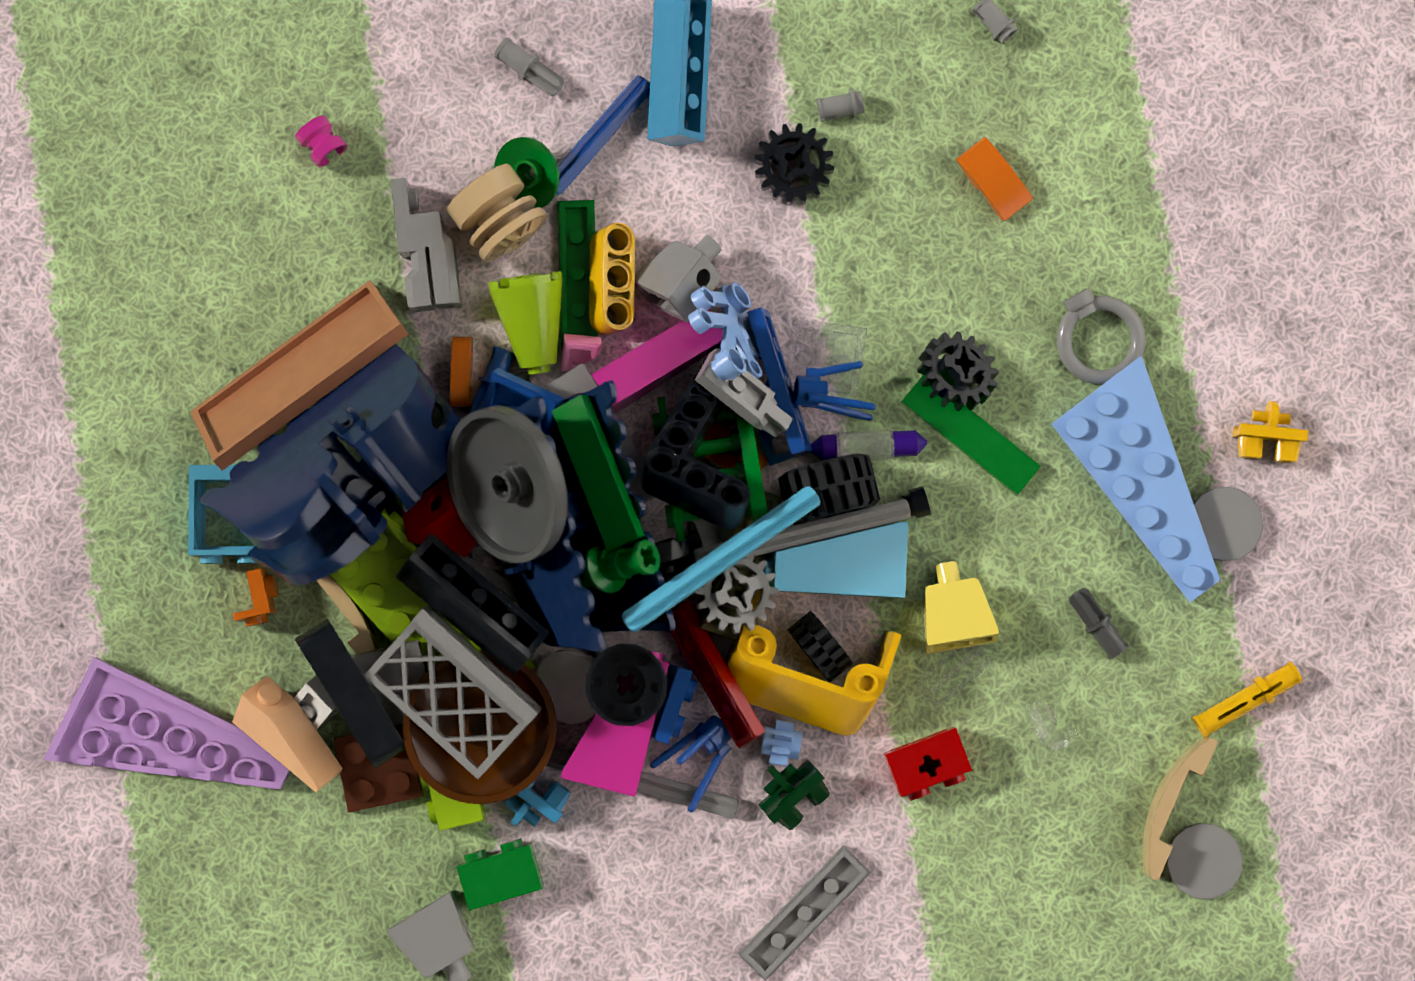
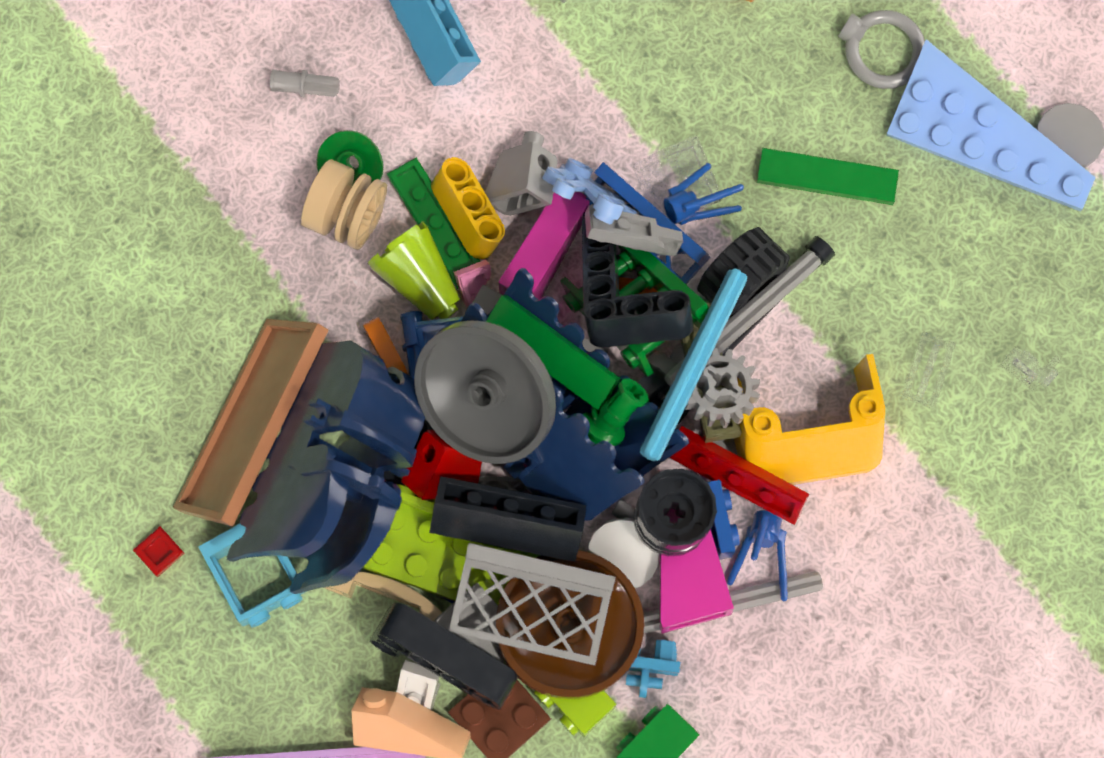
camera: 30 degrees left, 10 degrees down
orange bracket [233,568,279,627] -> none
dark pink wheel [295,115,347,168] -> none
light grey plate [391,178,462,313] -> none
blue axle [556,75,650,195] -> none
light grey tile [738,845,871,981] -> none
black gear [754,123,834,206] -> none
dark green hips [758,759,830,830] -> none
light blue gear [761,719,803,767] -> none
medium azure slope [762,522,908,598] -> none
black tyre [787,610,853,683] -> none
piece [811,430,927,461] -> none
red brick [883,727,972,801] -> none
black gear [917,331,999,411] -> none
light yellow torso [924,561,999,654] -> none
dark grey axle [1069,587,1129,660] -> none
yellow hips [1233,401,1309,463] -> none
none -> red tile [133,526,185,577]

